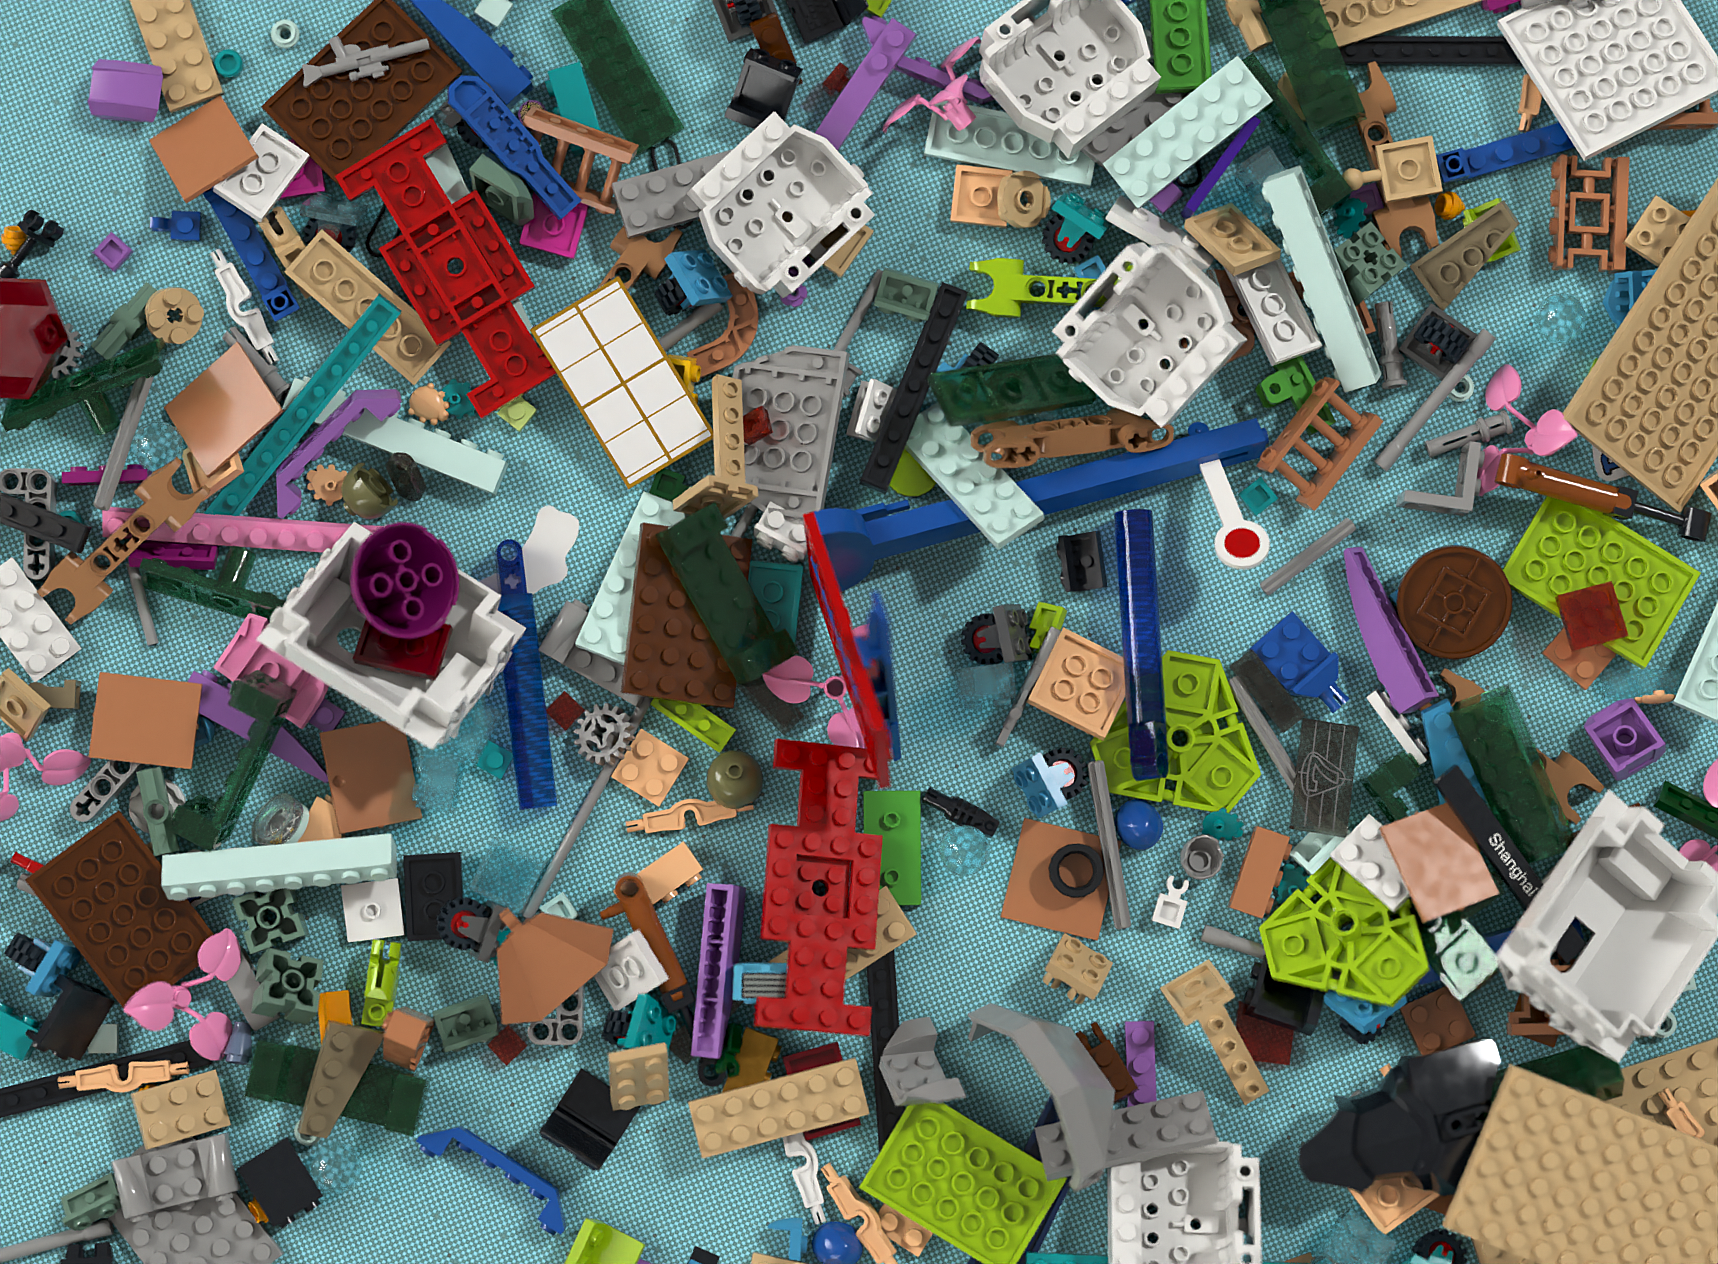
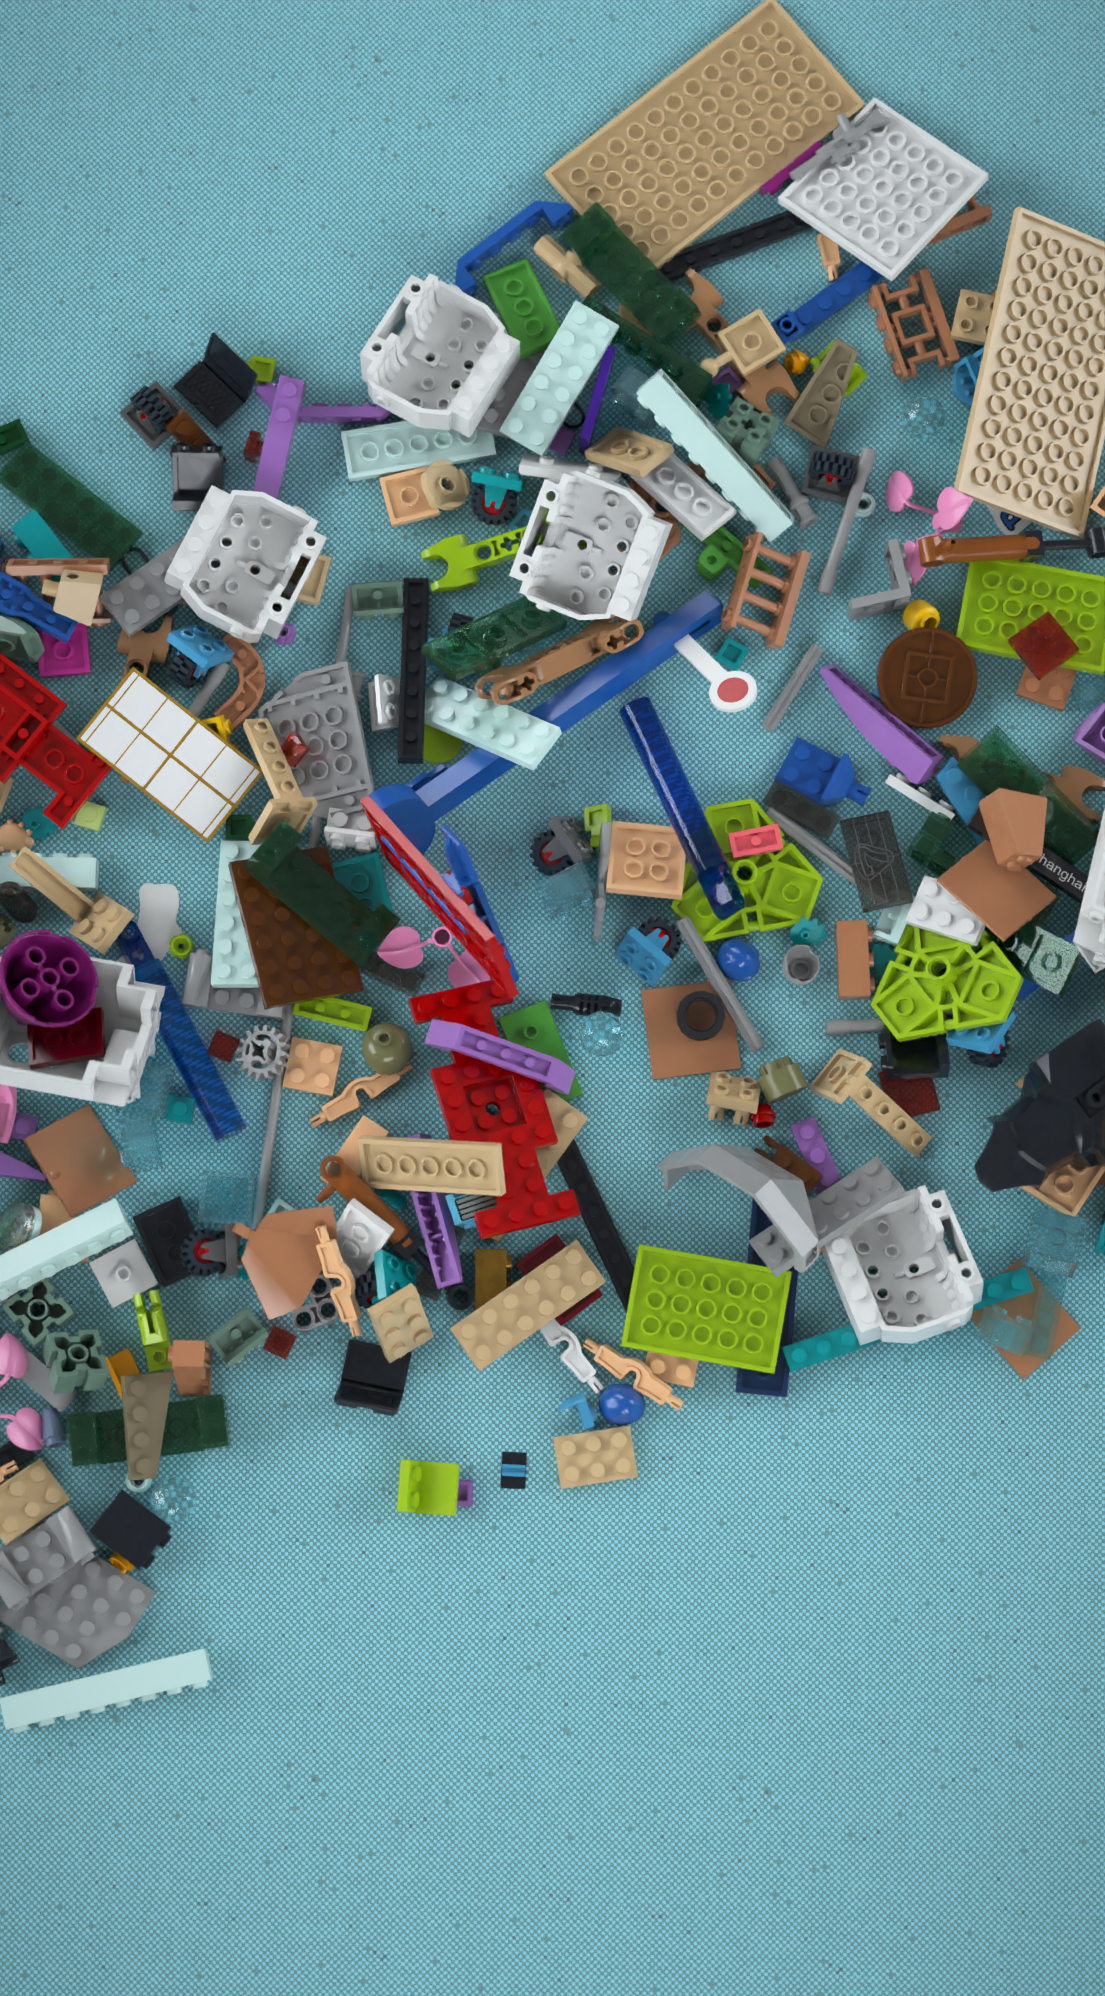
camera: 20 degrees left, 5 degrees down
blue slope [416,1126,566,1235] -> none
dark green plate [715,1023,743,1078] -> none
light grey piece [879,1017,966,1106] -> none
bright pink plant [882,36,981,134] -> none
black bracket [1056,531,1108,593] -> none
white plate [1151,875,1189,929] -> none
nougat plate [1399,983,1476,1055] -> none
light grey pin [1425,409,1513,458] -> none
none -> tan bracket [9,846,134,955]
none -> tan torso [41,569,104,626]
none -> lime plate [169,934,194,959]
none -> light nougat piece [315,1225,363,1337]
none -> tan plate [358,1136,506,1196]
none -> teal piece [375,1188,407,1210]
none -> medium lavender slope [424,1019,576,1095]
none -> coral plate [728,823,783,860]
none -> red plate [750,1103,776,1129]
none -> olive piece [758,1056,808,1104]
none -> yellow head [902,599,940,630]
none -> nougat slope [979,788,1047,871]

